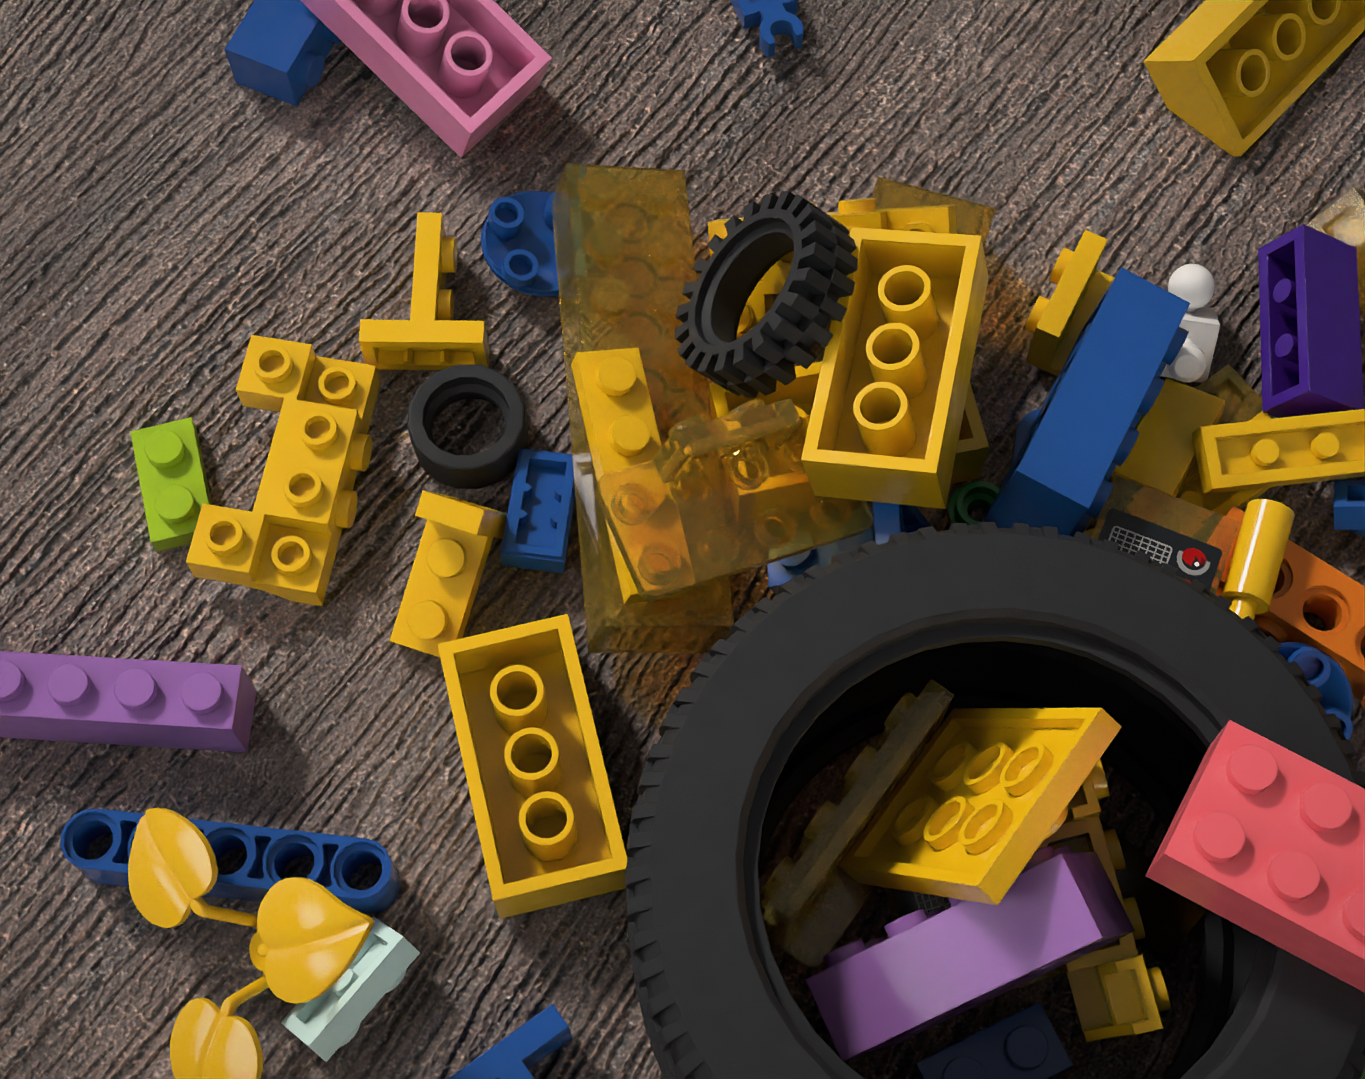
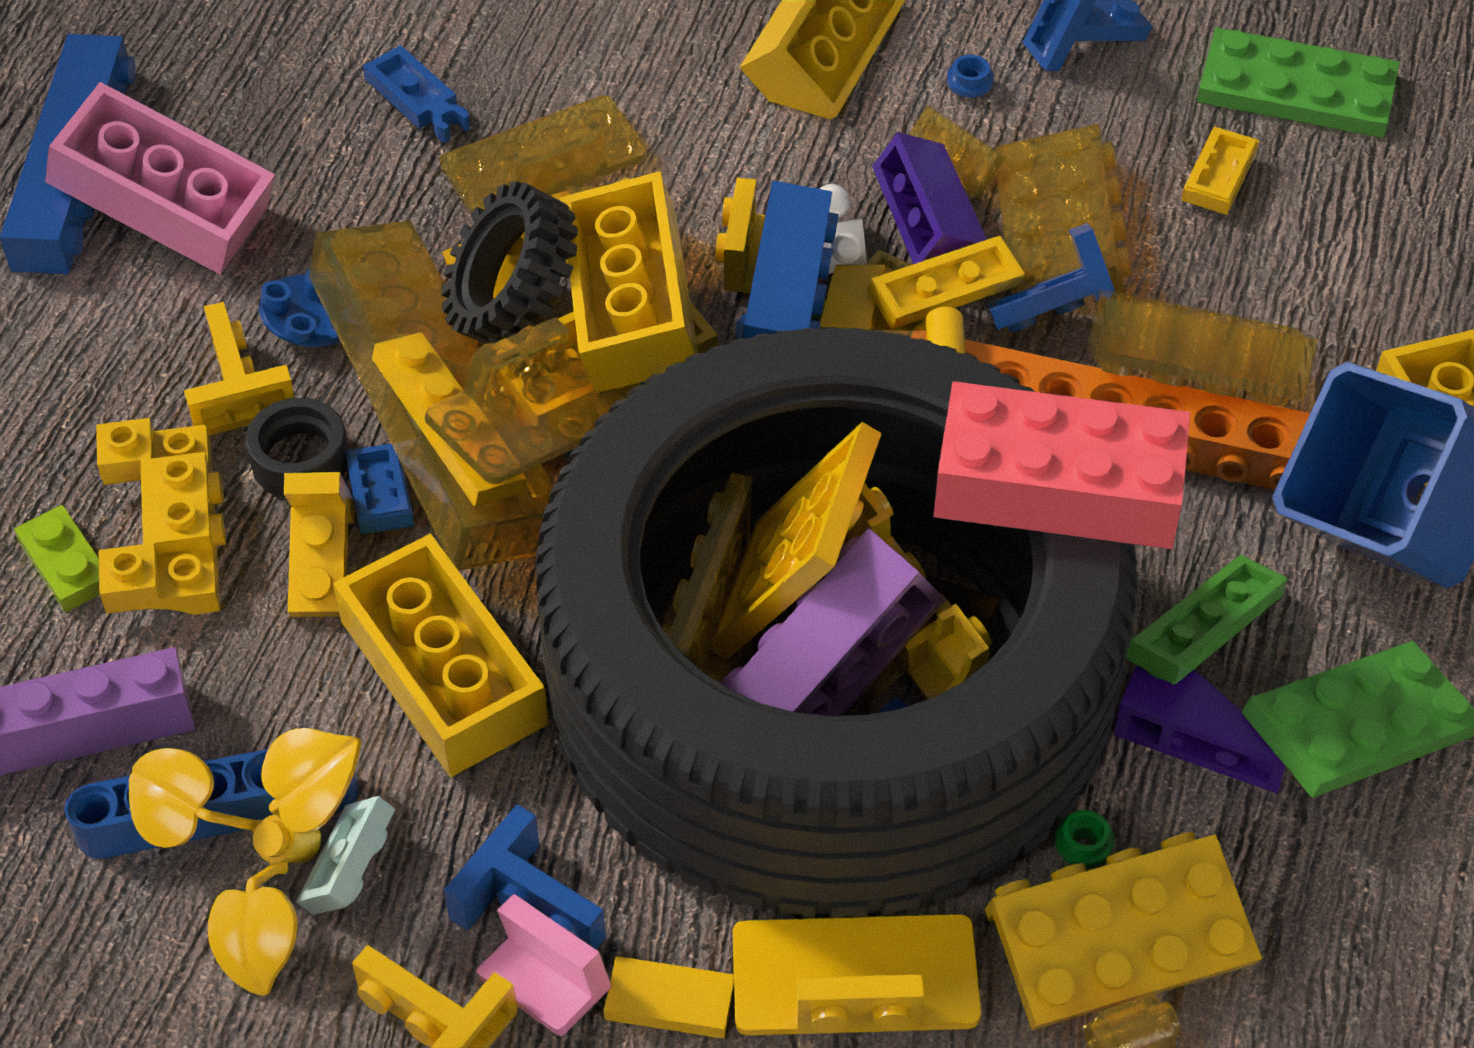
camera: 20 degrees left, 15 degrees down
none -> clear yellow bracket [439,95,647,214]

